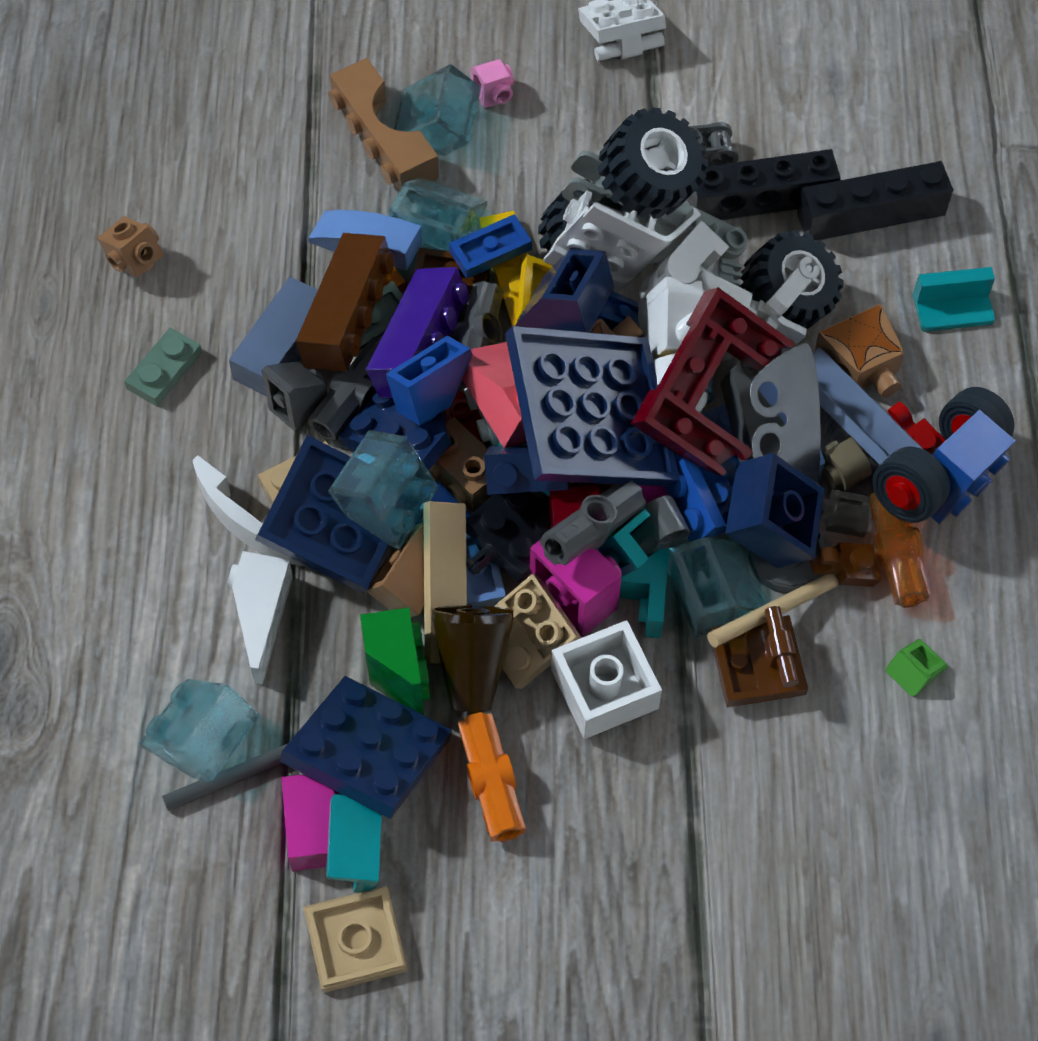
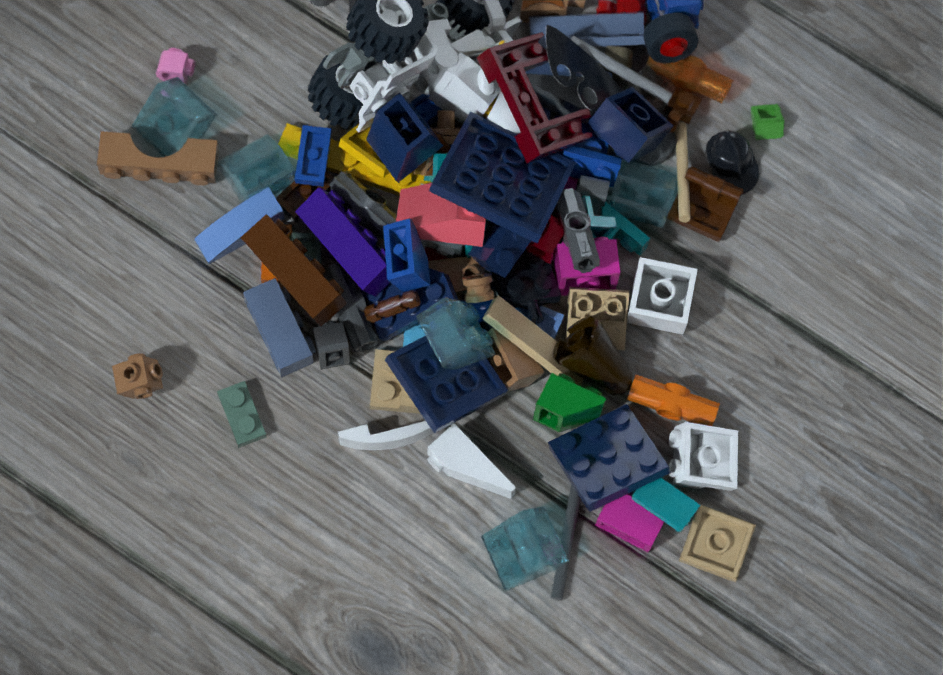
camera: 60 degrees left, 10 degrees up
none -> reddish brown axle [364,290,421,322]
none -> medium nougat wheel [462,273,495,303]
none -> light grey bar [571,35,672,104]
none -> white plate [668,422,738,491]
none -> black piece [705,130,759,194]

